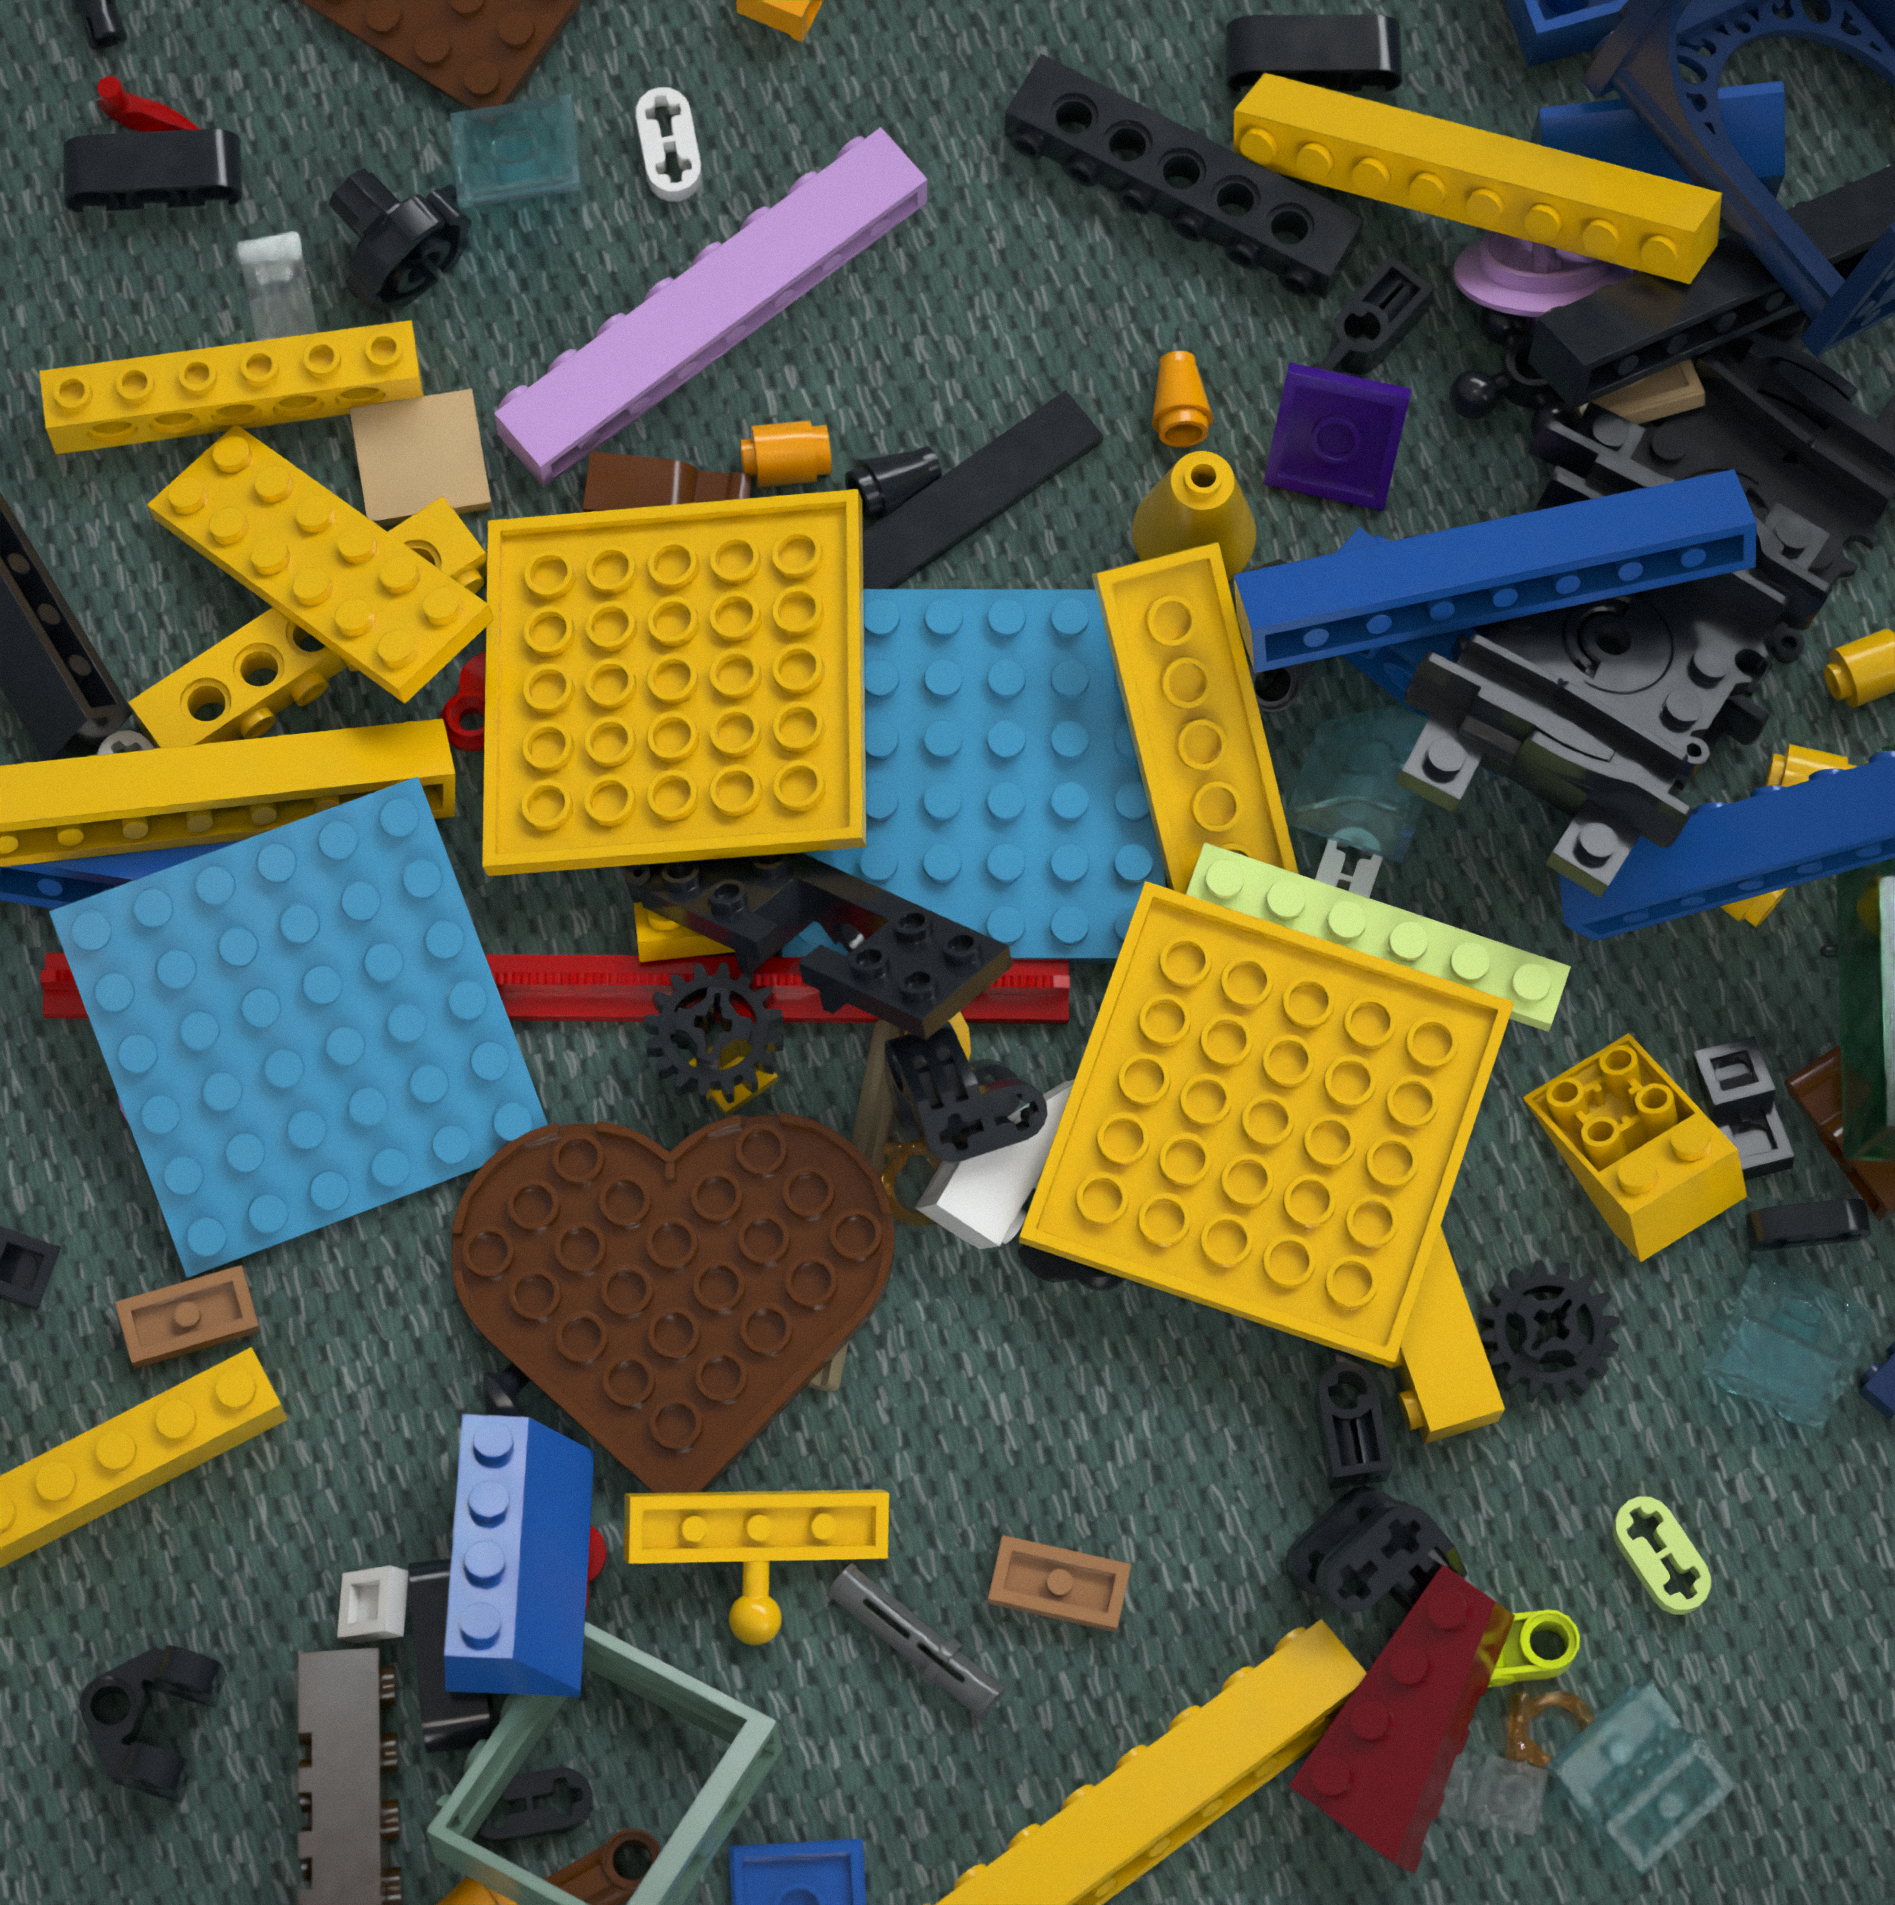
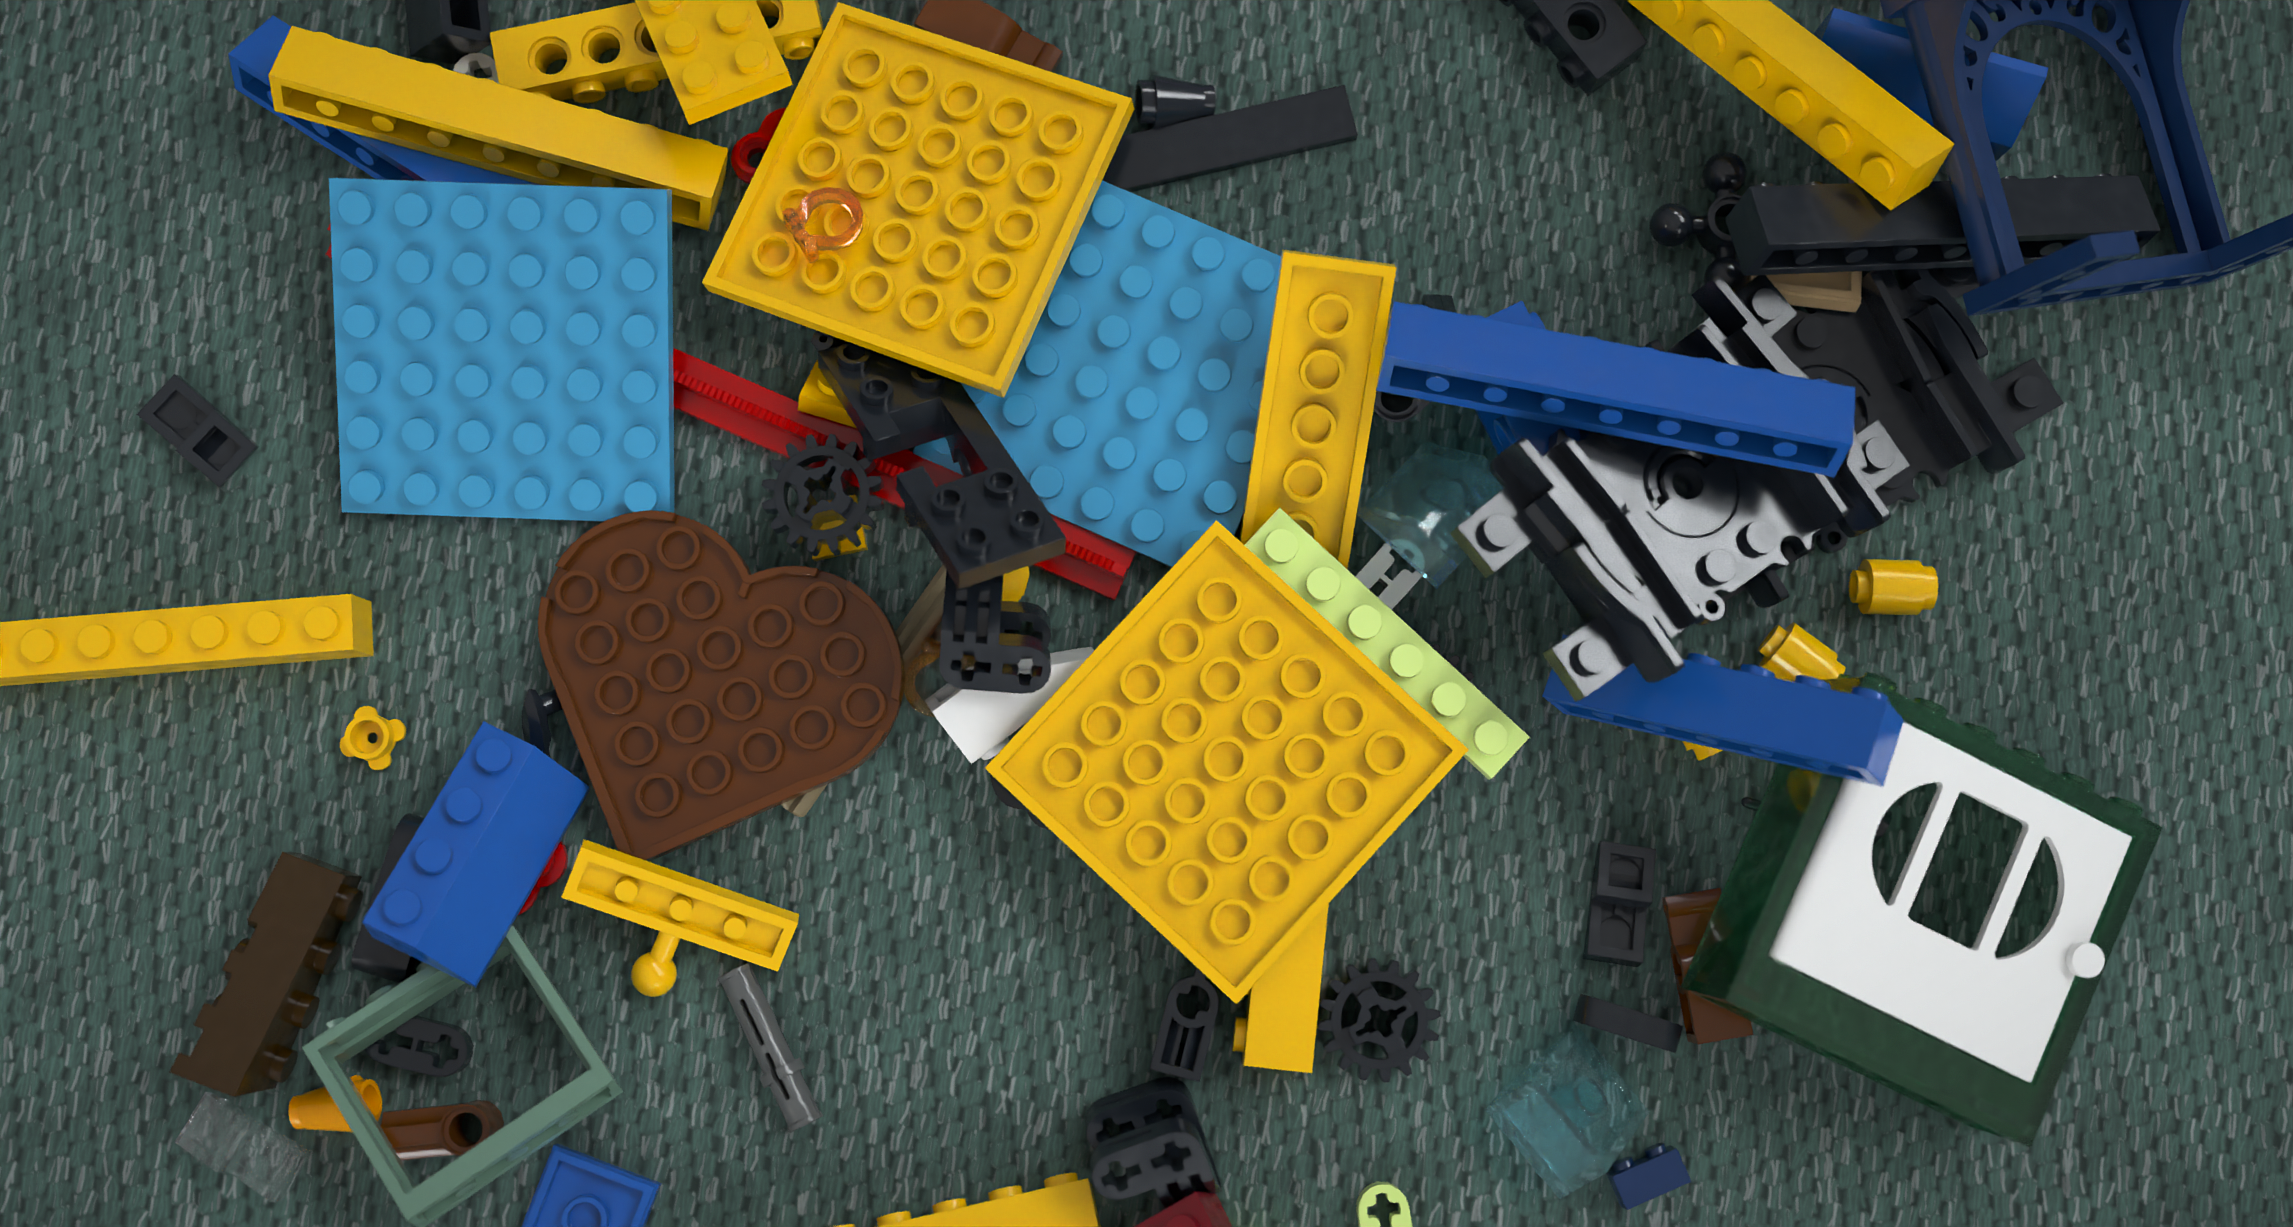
camera: 25 degrees right, 10 degrees up
black piece [79,1645,227,1803] -> none
medium nougat plate [115,1265,261,1369] -> none
white plate [337,1566,409,1643] -> none
light orange brick [740,420,832,488] -> none
medium nougat plate [987,1535,1131,1633] -> none
yellow cone [1132,451,1256,581] -> none
light orange cone [1152,351,1213,447] -> none
dark purple plate [1263,362,1412,511] -> none
black piece [1310,255,1434,374] -> none
lavender piece [1454,231,1633,333] -> none
yellow slope [1523,1033,1747,1262] -> none
none -> yellow plate [340,706,406,770]
none -> clear orange piece [782,187,864,264]

